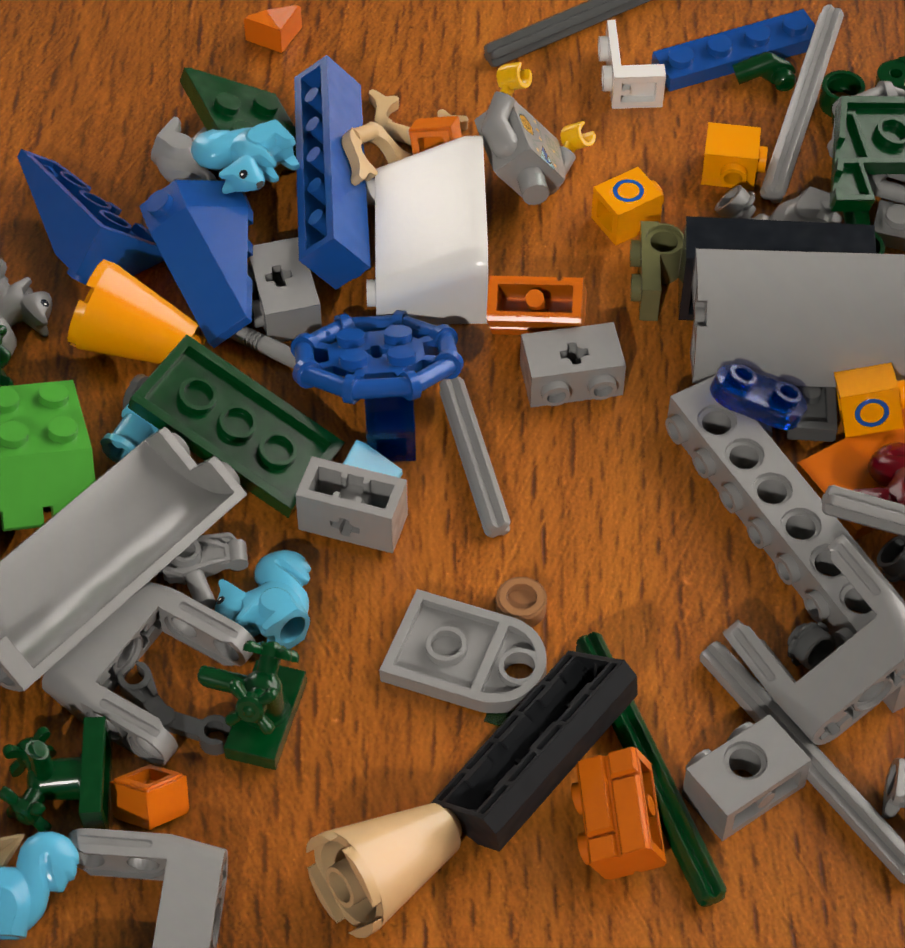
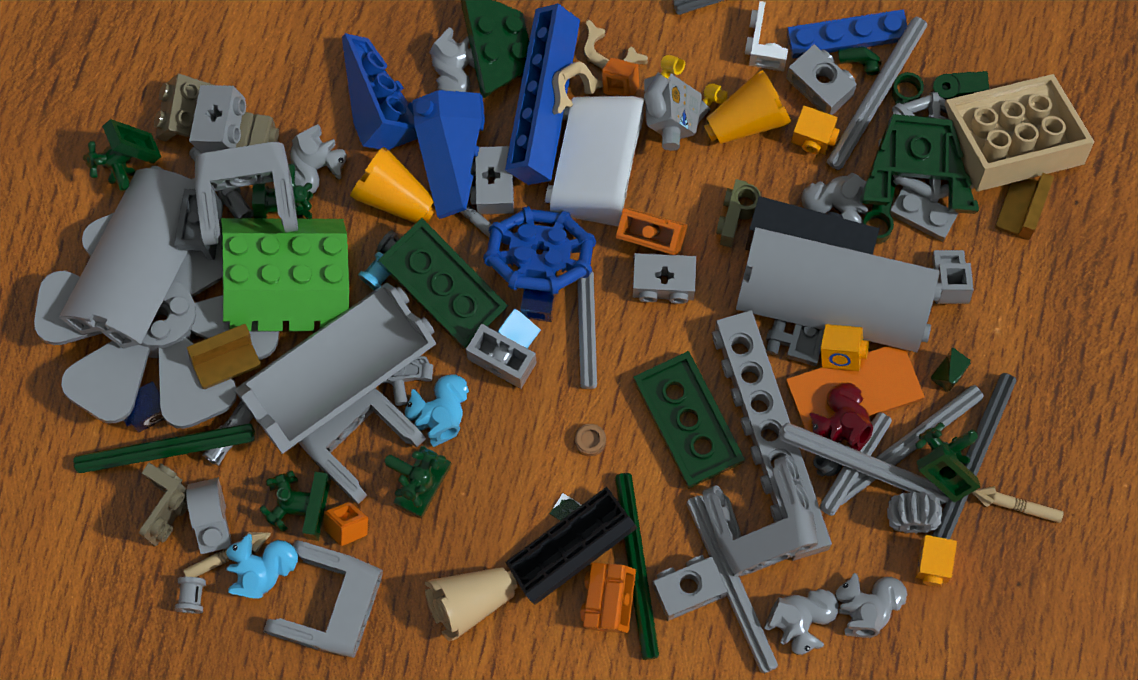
camera: 15 degrees right, 20 degrees up
dark grey piece [117,661,231,755] -> none
medium azure animal [191,119,300,194] -> none
light grey tile [379,589,547,714] -> none
light orange brick [591,167,664,246] -> none
clear blue plate [710,364,807,430] -> none
light grey plate [715,185,756,219] -> none
dark grey plate [787,622,836,670] -> none
none -> dark green plate [633,351,745,489]
none -> light orange cone [704,70,791,144]
none -> light grey brick [786,44,857,115]

